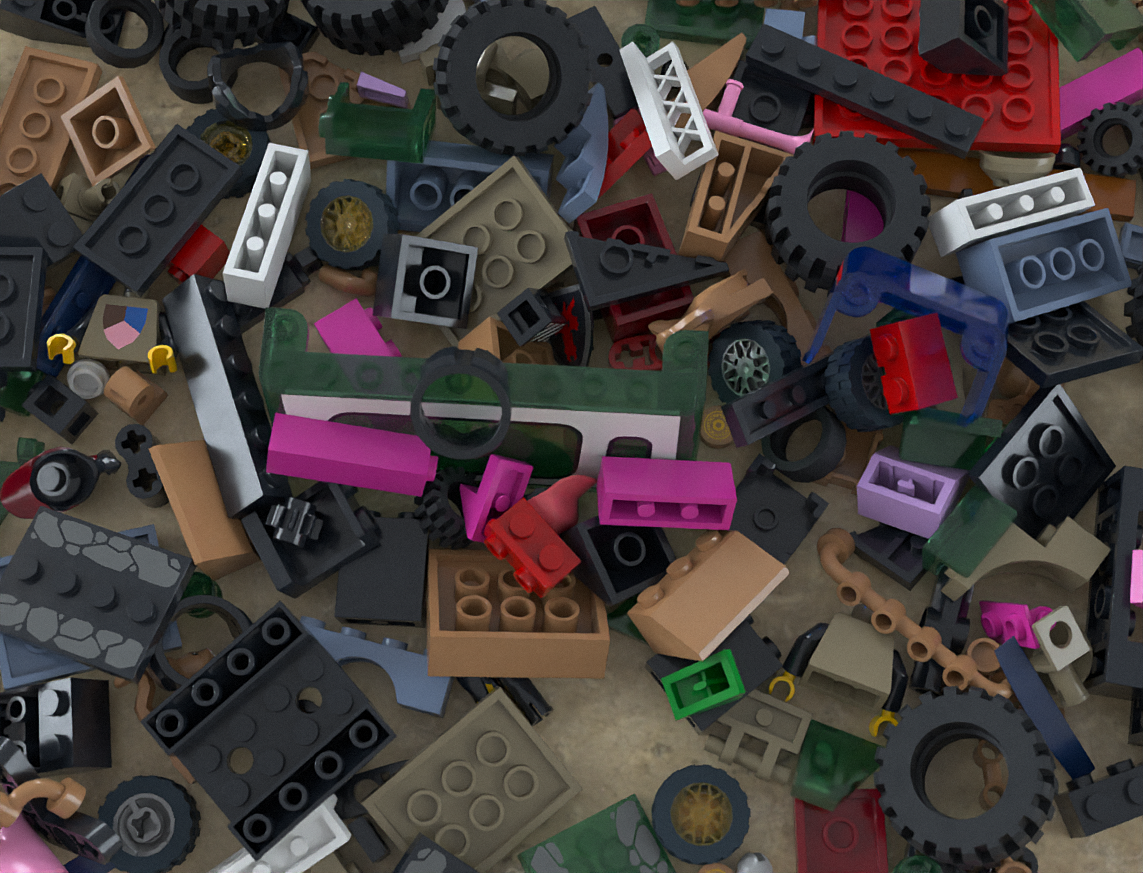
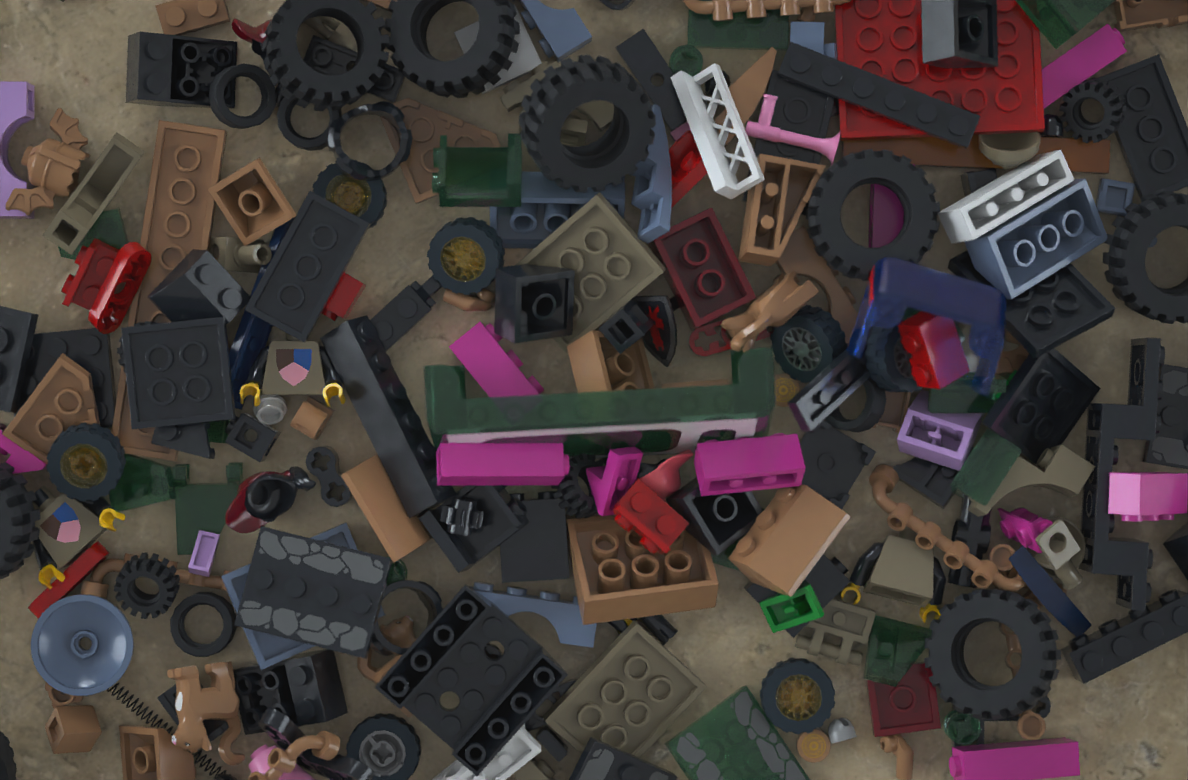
camera: 10 degrees left, 15 degrees up
white brick [223,143,311,309] -> none
lavender piece [356,72,409,109] -> none
black piece [410,346,512,459] -> none
black wing [564,231,729,312] -> none

